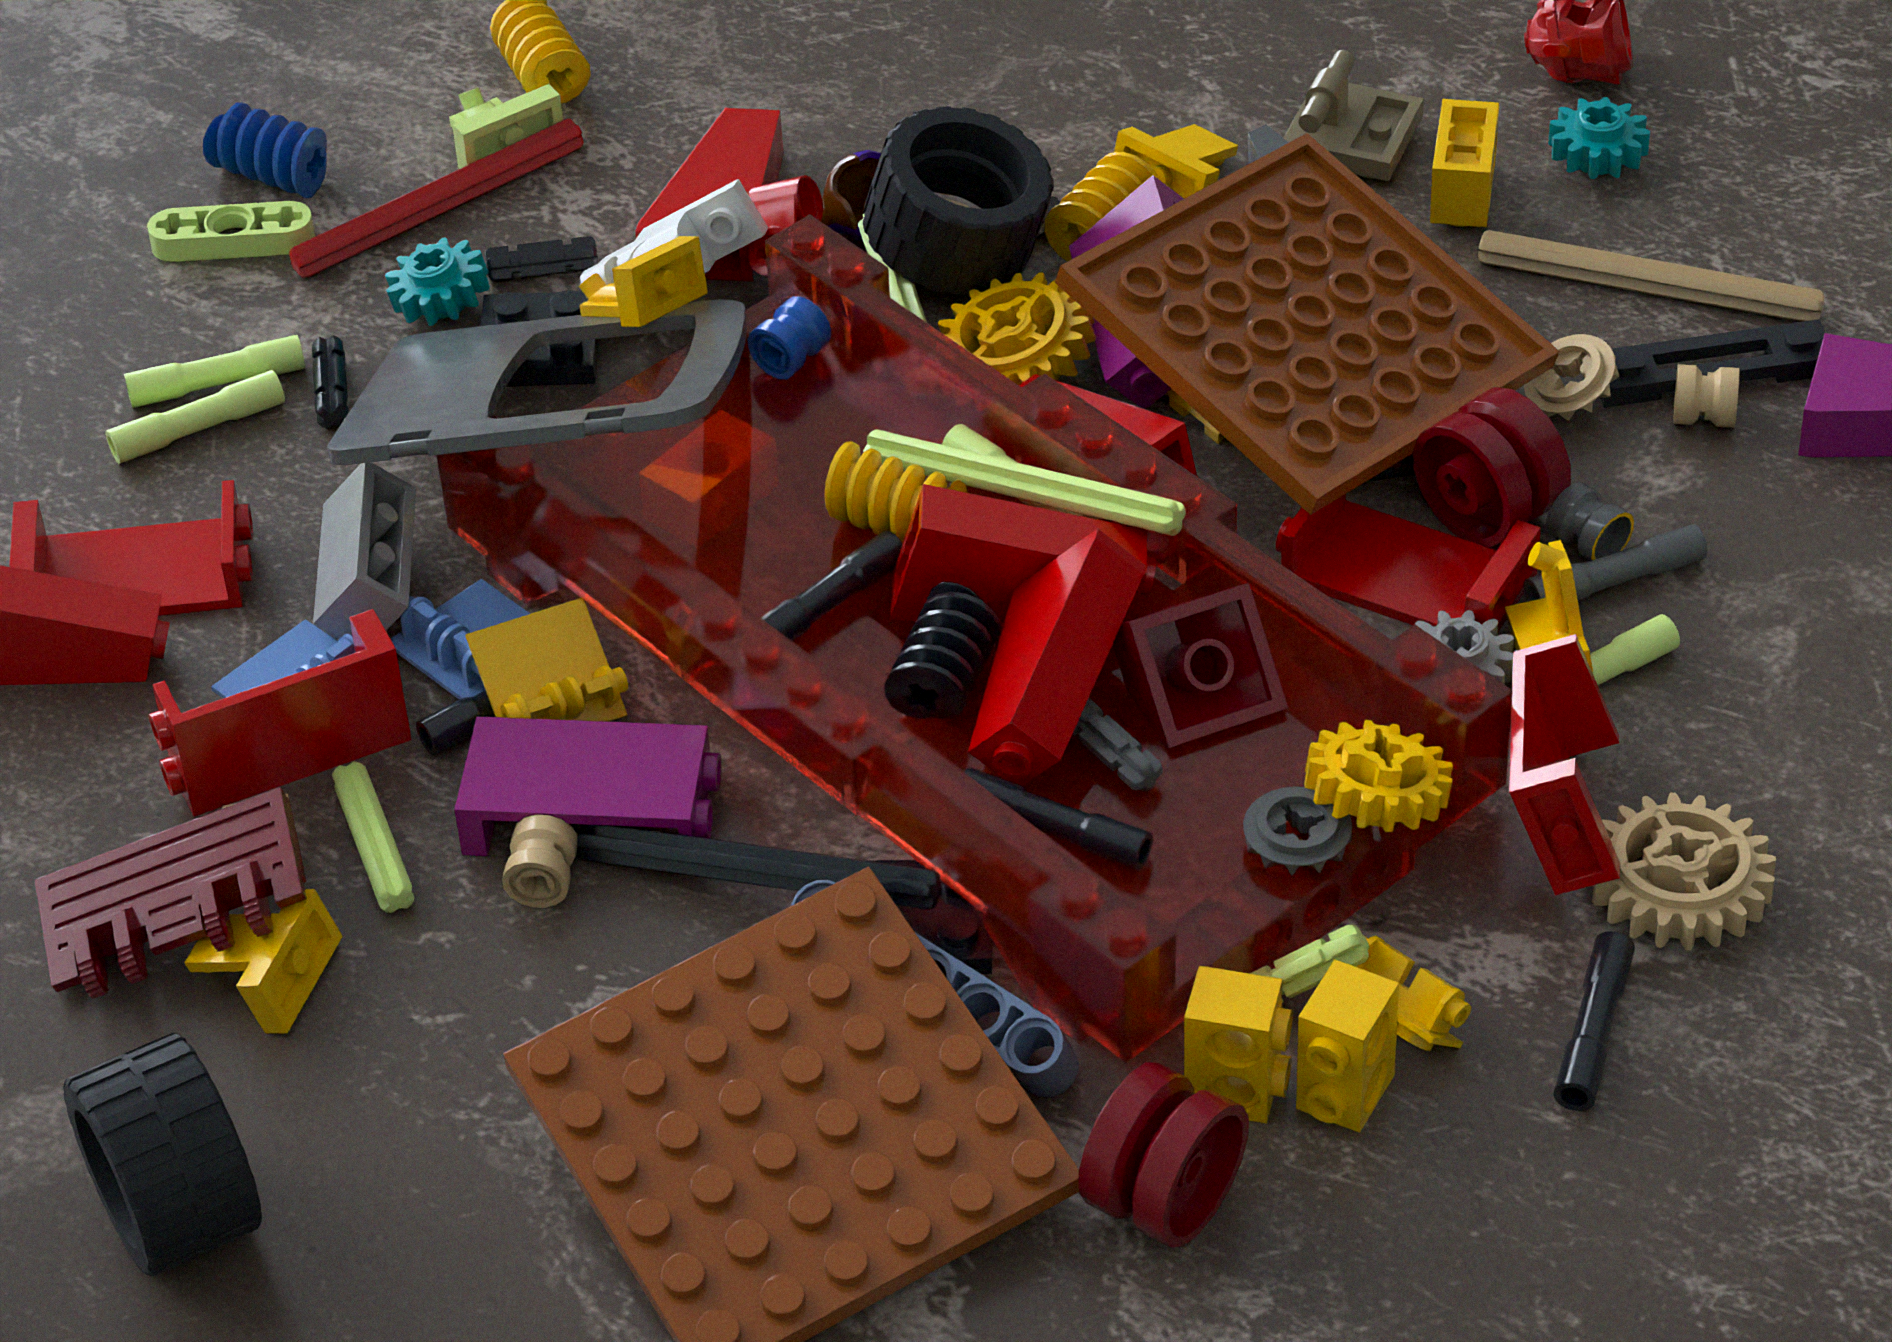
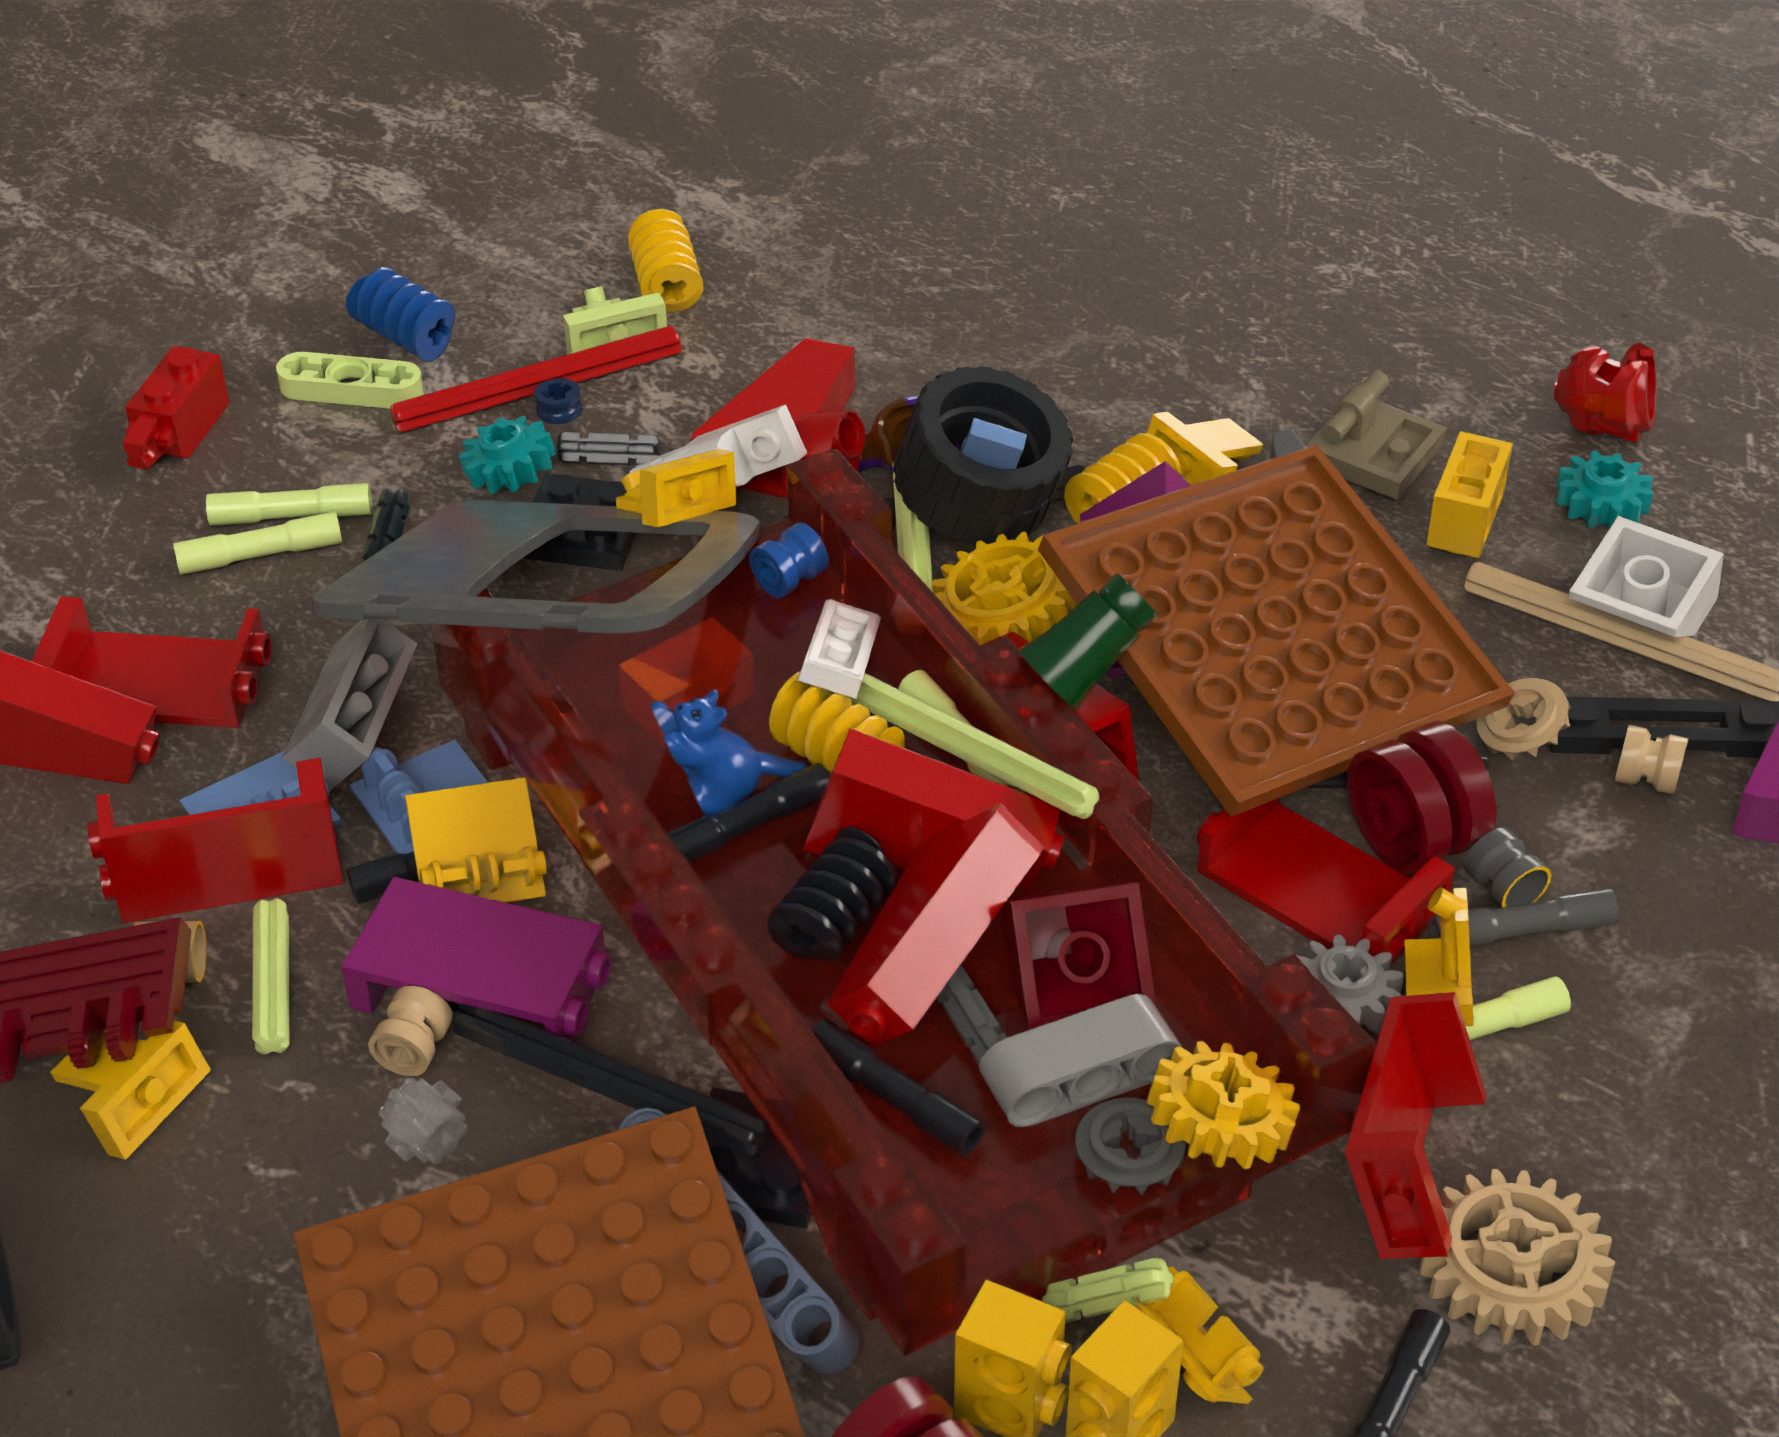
camera: 10 degrees right, 0 degrees up
none -> red hinge [123,346,230,470]
none -> clear gear [379,1077,468,1164]
none -> dark blue bush [534,378,582,424]
none -> blue animal [650,690,808,815]
none -> white tile [798,599,881,699]
none -> medium blue slope [960,418,1027,469]
none -> light grey beam [979,994,1182,1127]
none -> dark green plant [1018,573,1158,711]
none -> white slope [1569,516,1724,637]

